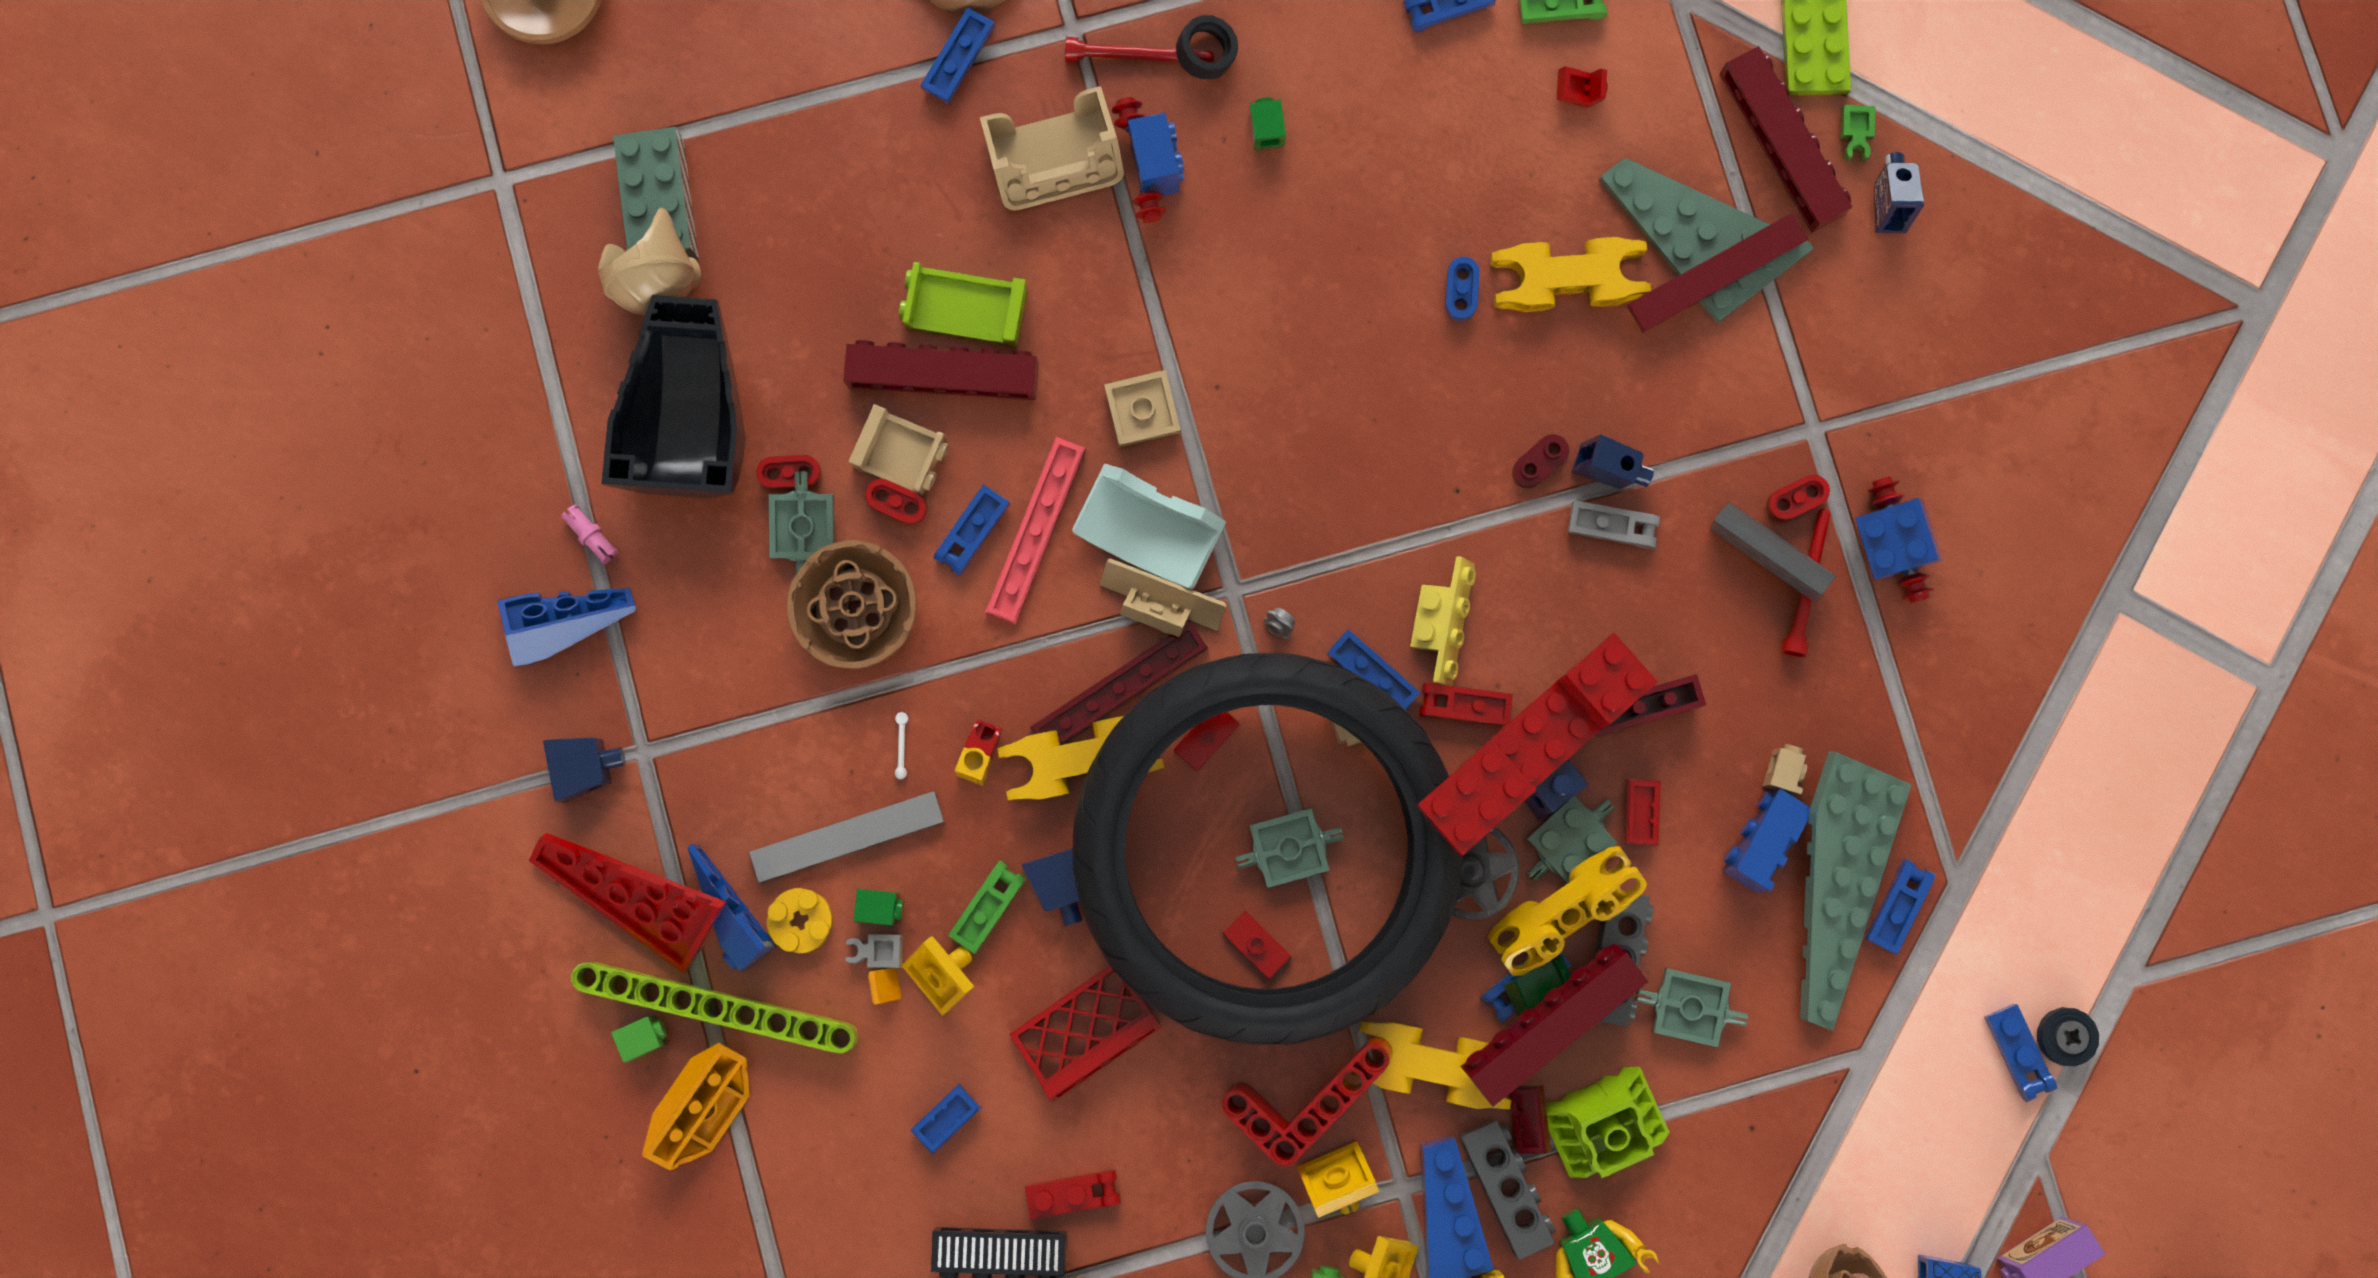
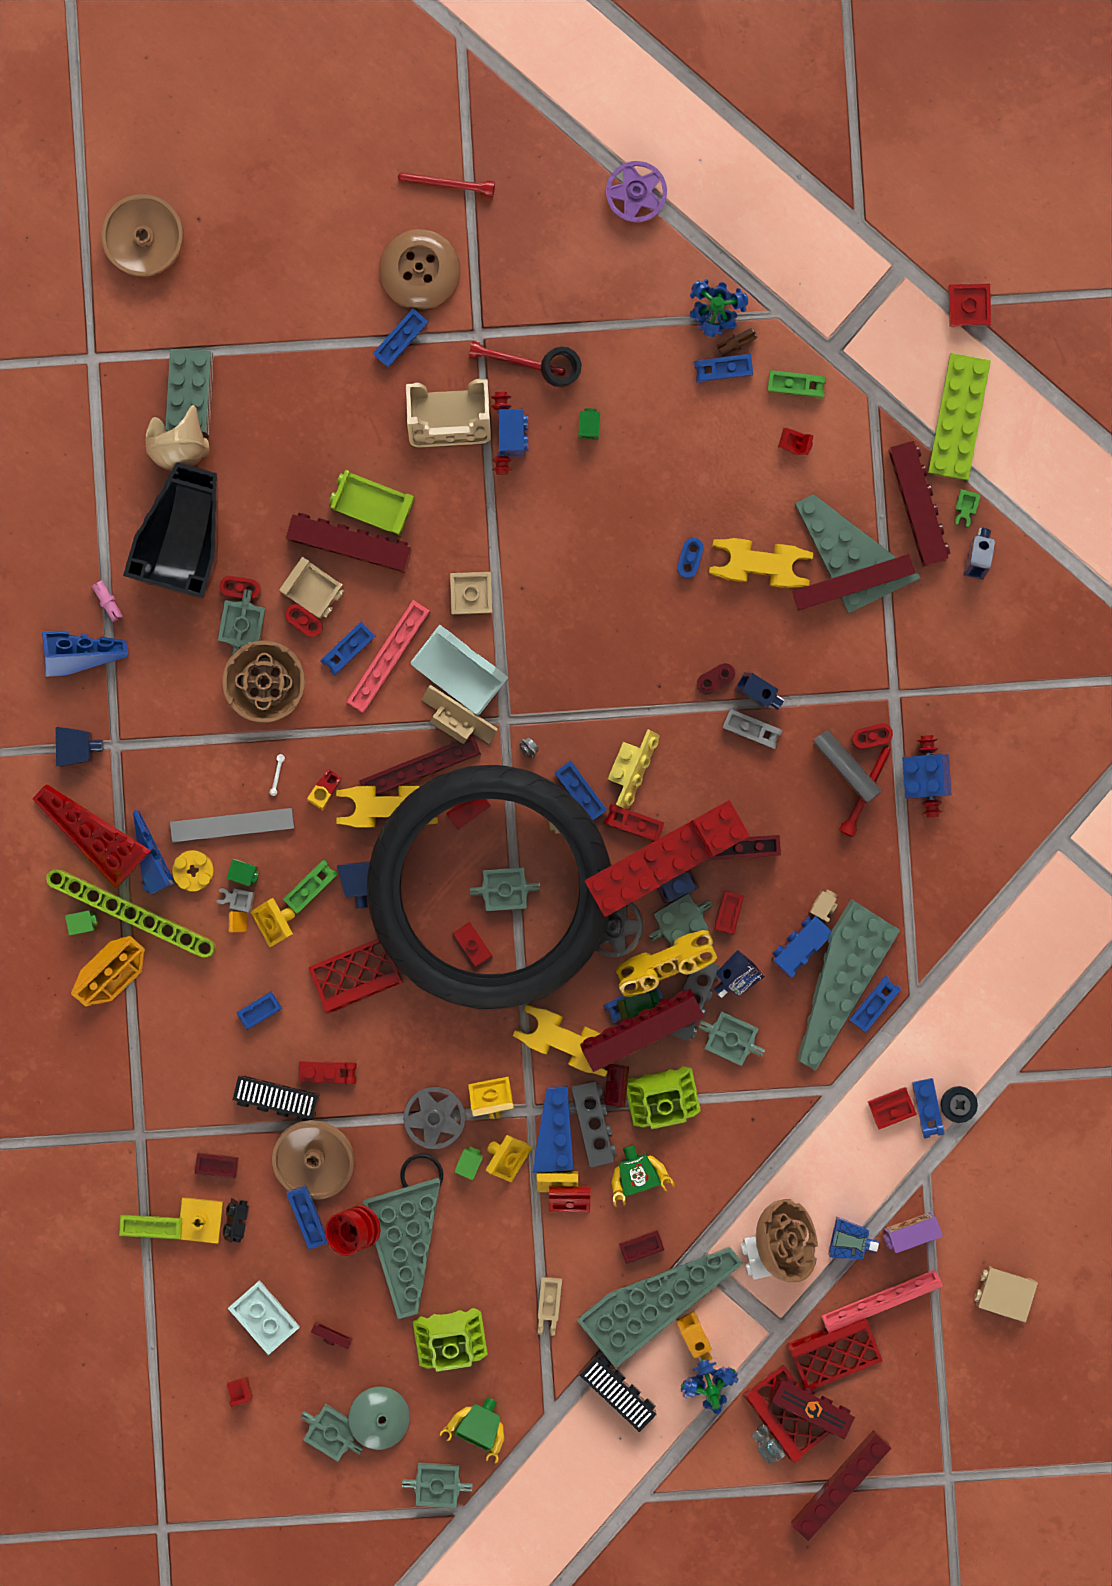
camera: 15 degrees right, 5 degrees up
red beam [1222,1037,1393,1166] -> none
none -> dark blue torso [713,950,765,998]
none -> red plate [867,1087,917,1130]

